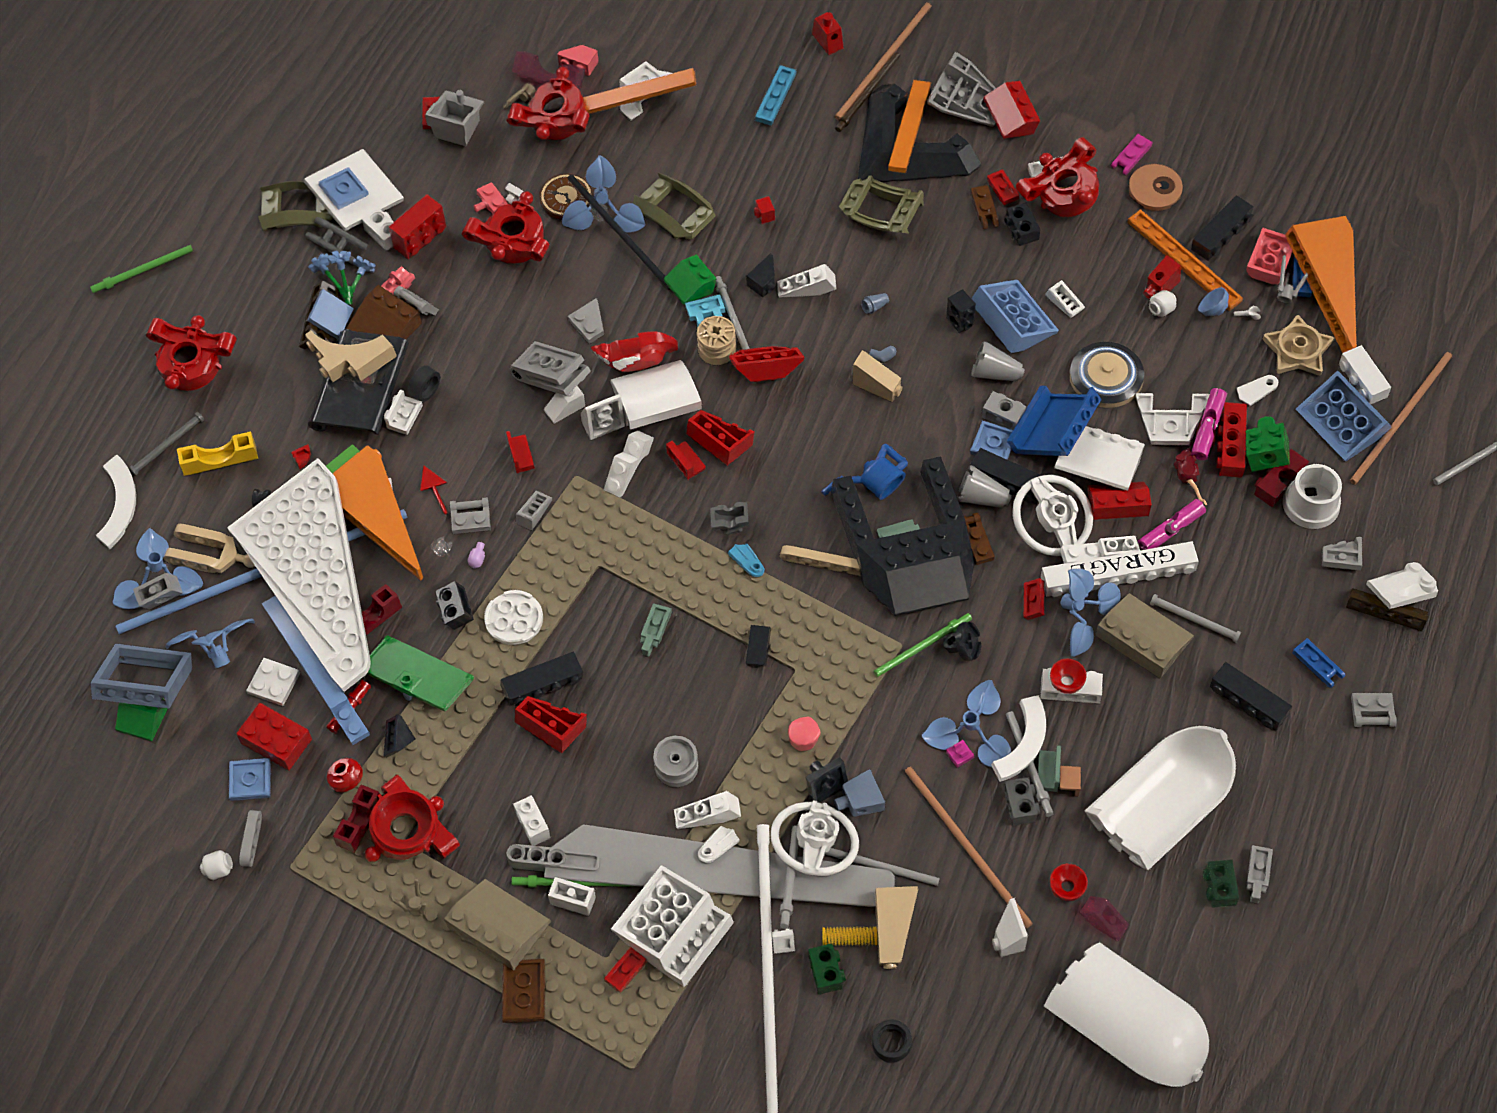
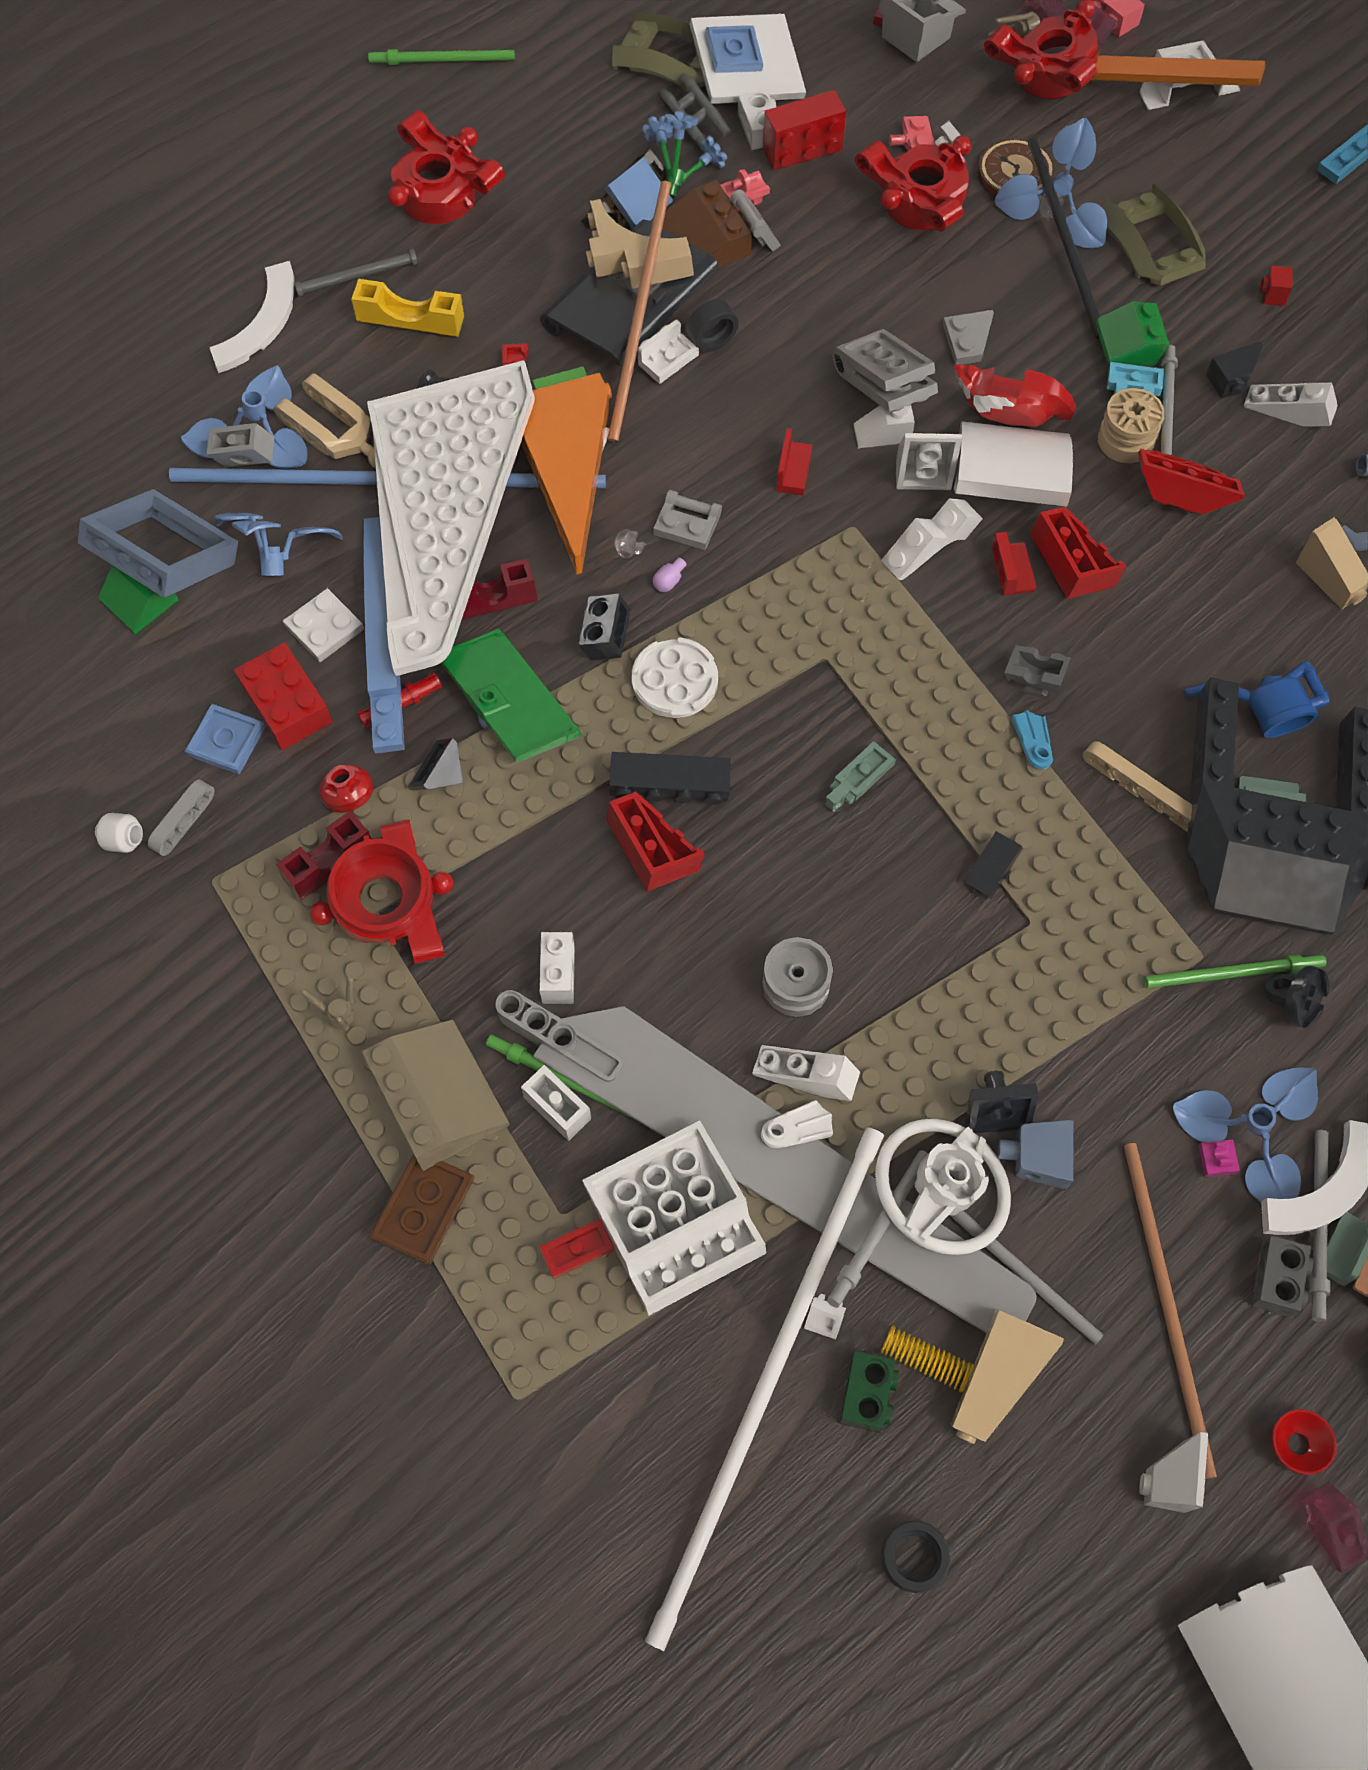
camera: 25 degrees right, 5 degrees up
red piece [420,466,447,515] -> none
light grey slope [516,491,552,530] -> none
coral hair [788,717,820,751] -> none
none -> nougat piece [608,181,671,442]

